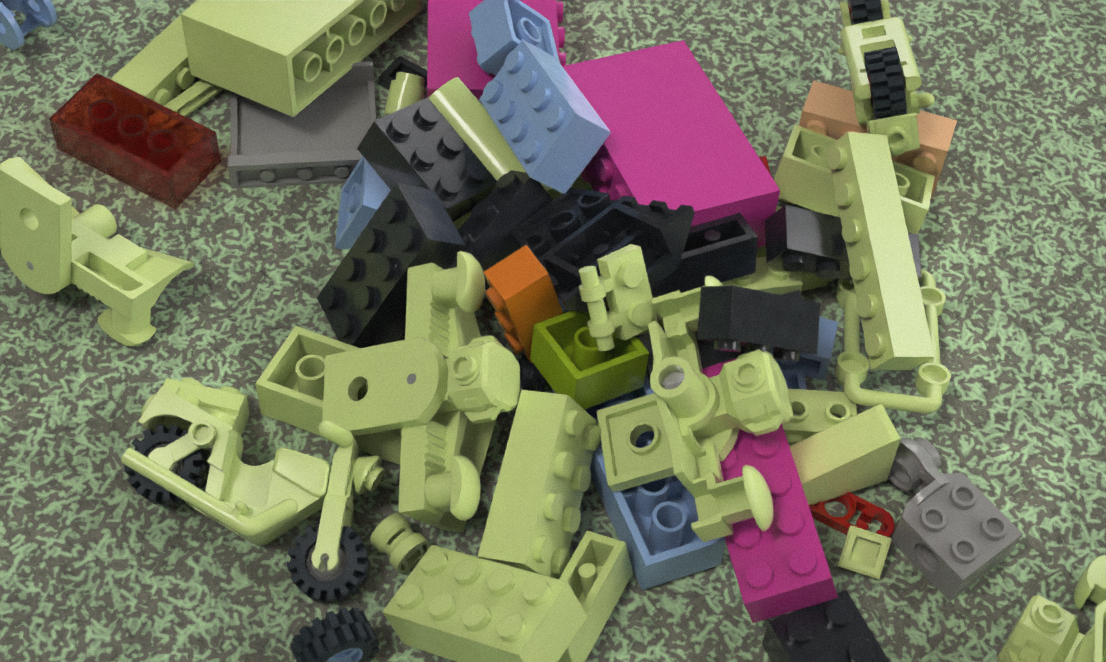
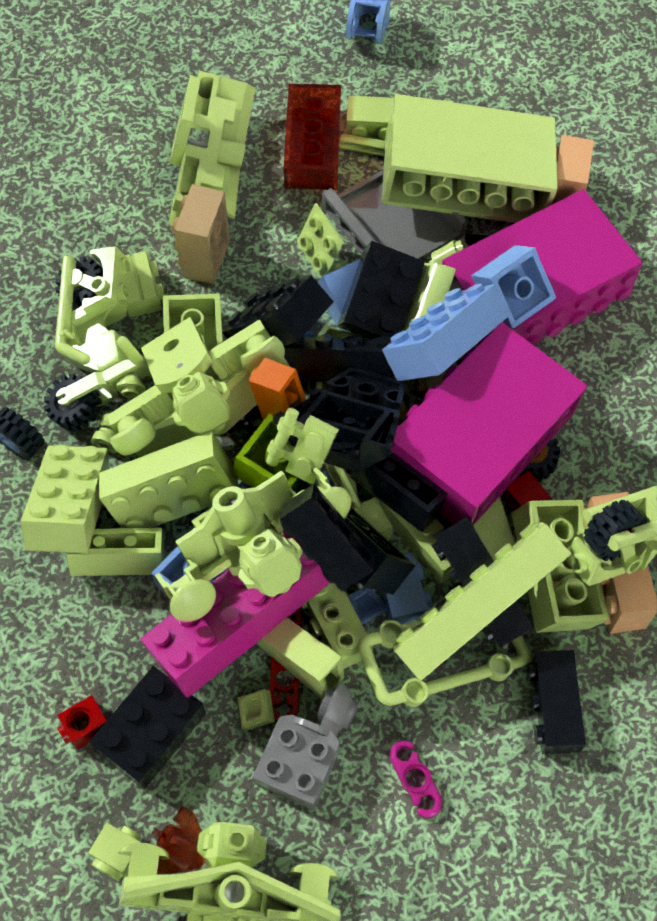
camera: 65 degrees right, 10 degrees up
none -> tan brick [172,184,230,284]
none -> yellowish green hinge [297,203,345,277]
none -> dark pink piece [390,740,442,818]
none -> black brick [527,650,586,754]

